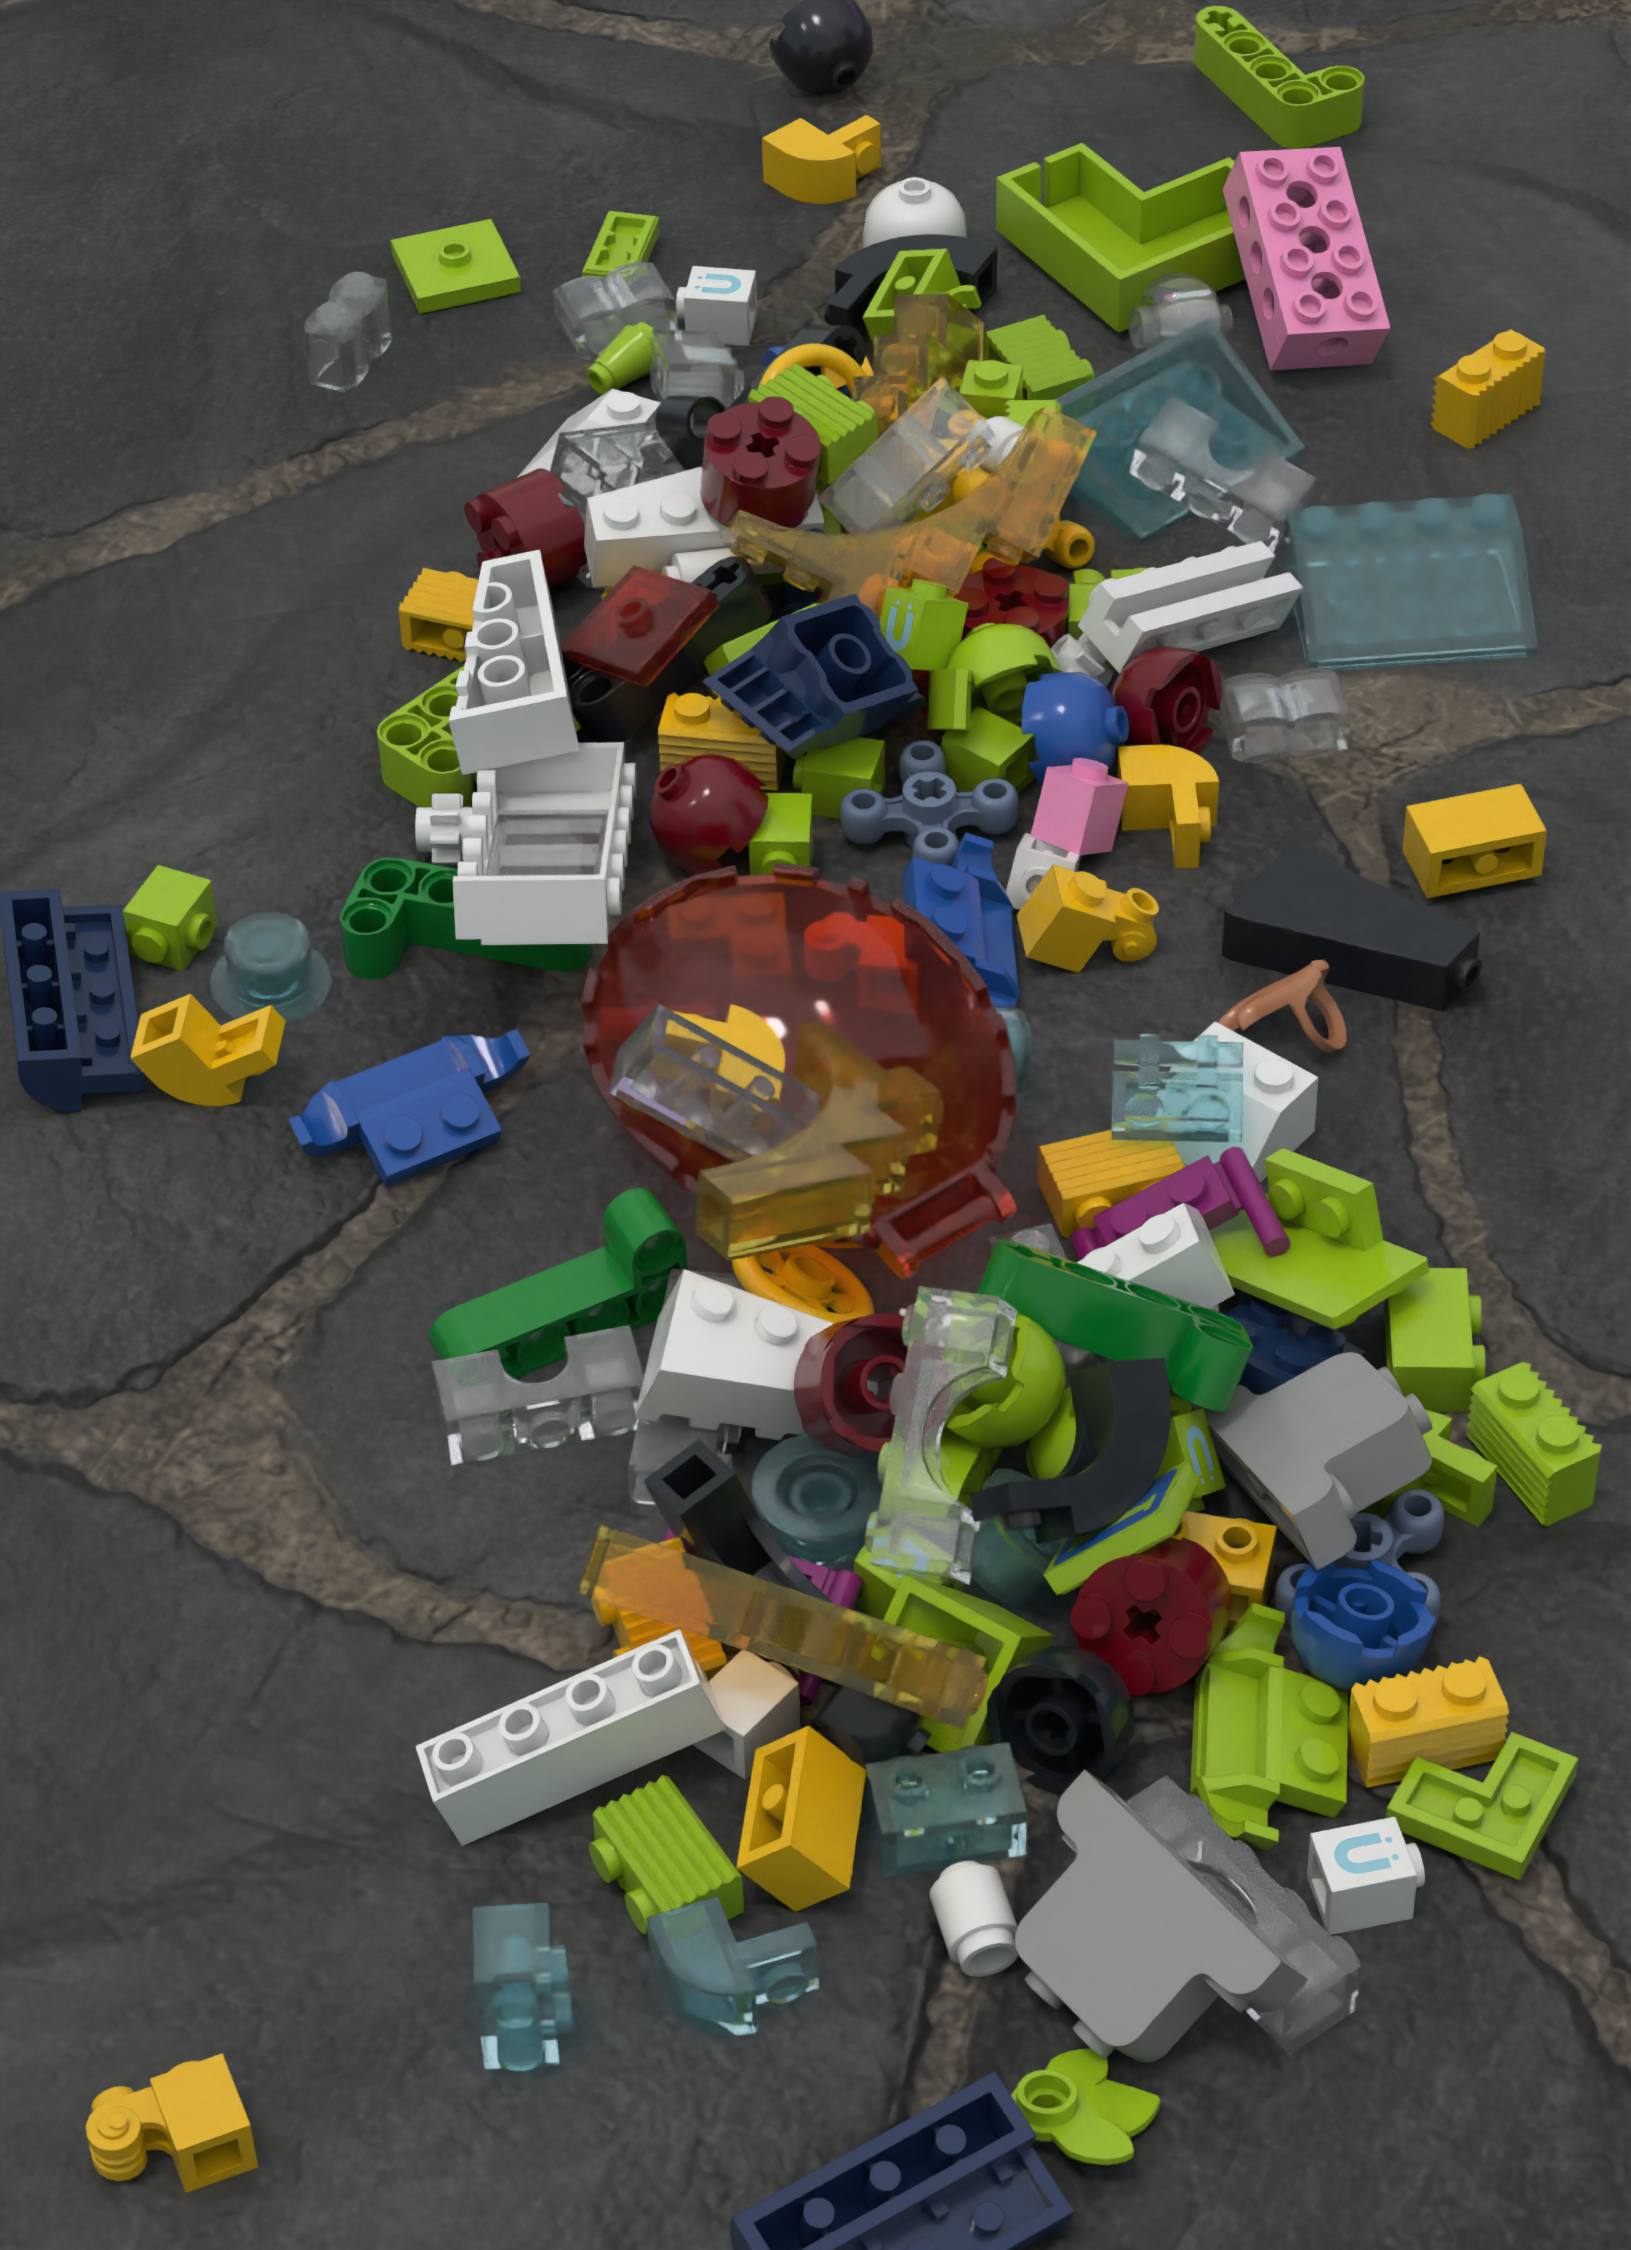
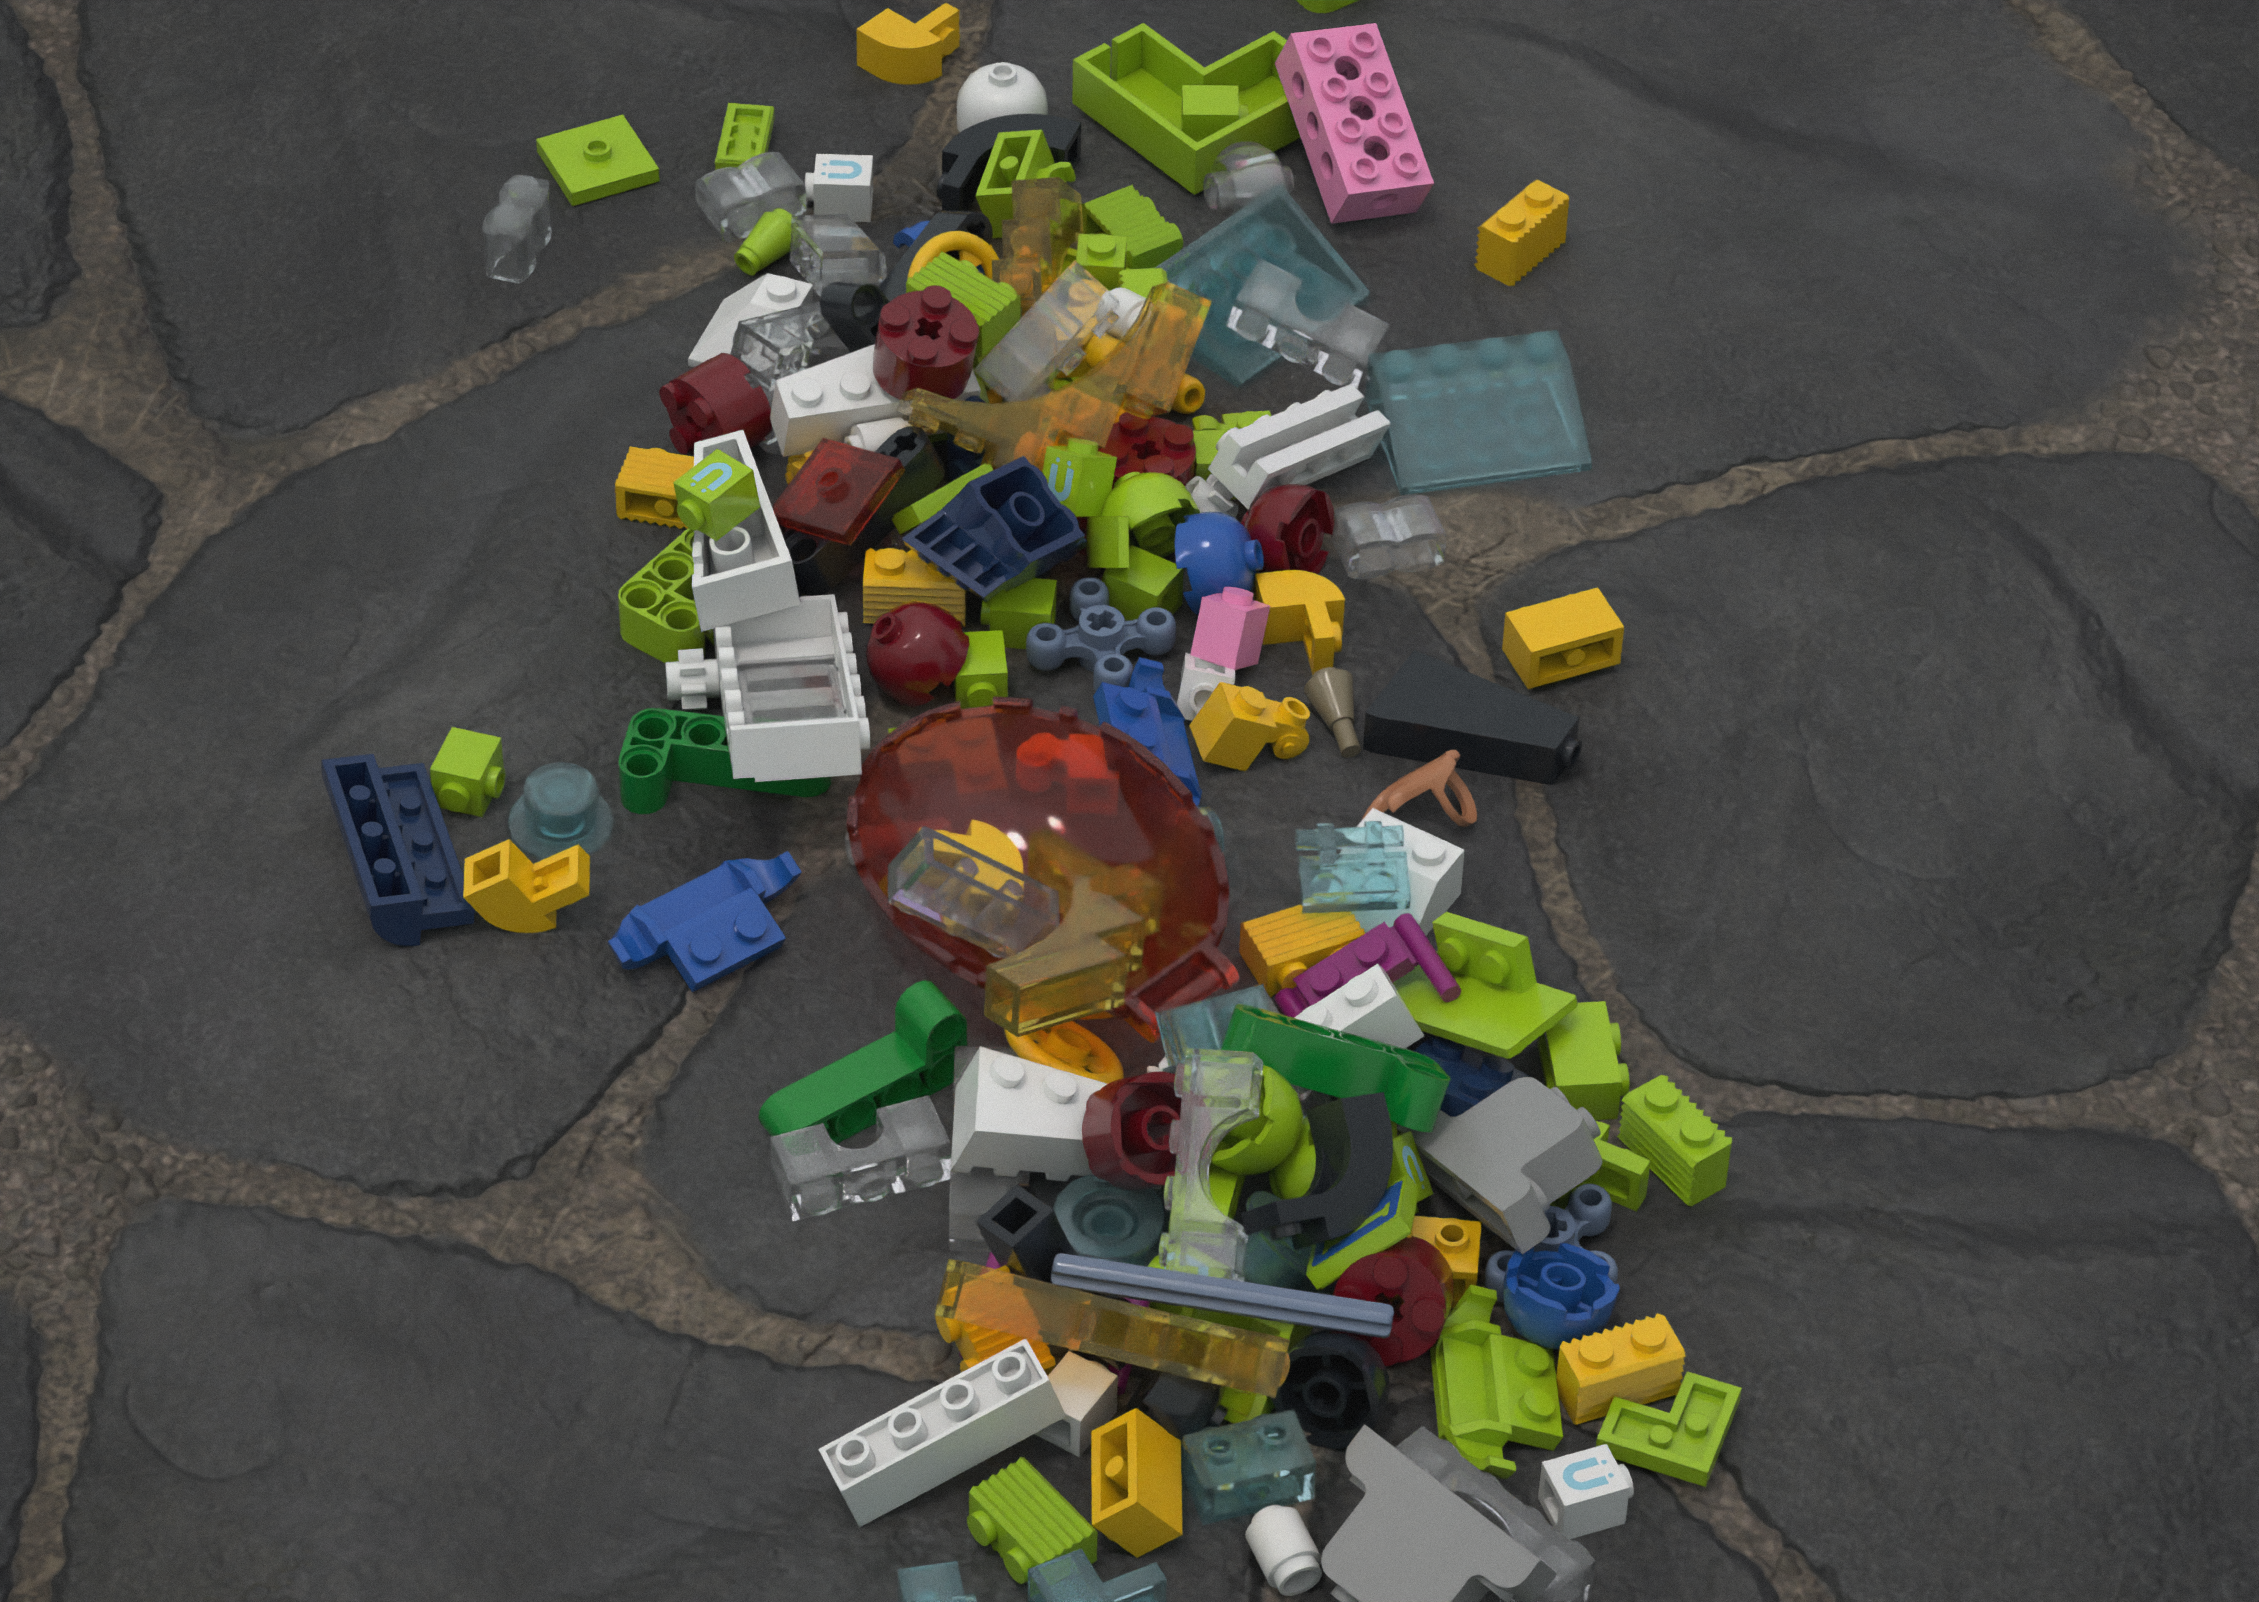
camera: 10 degrees left, 0 degrees up
none -> lime brick [673,449,760,541]
none -> sand blue axle [1051,1253,1394,1338]
none -> clear light blue plate [1155,984,1270,1066]
none -> lime brick [1181,85,1248,142]
none -> dark tan cone [1304,667,1361,758]

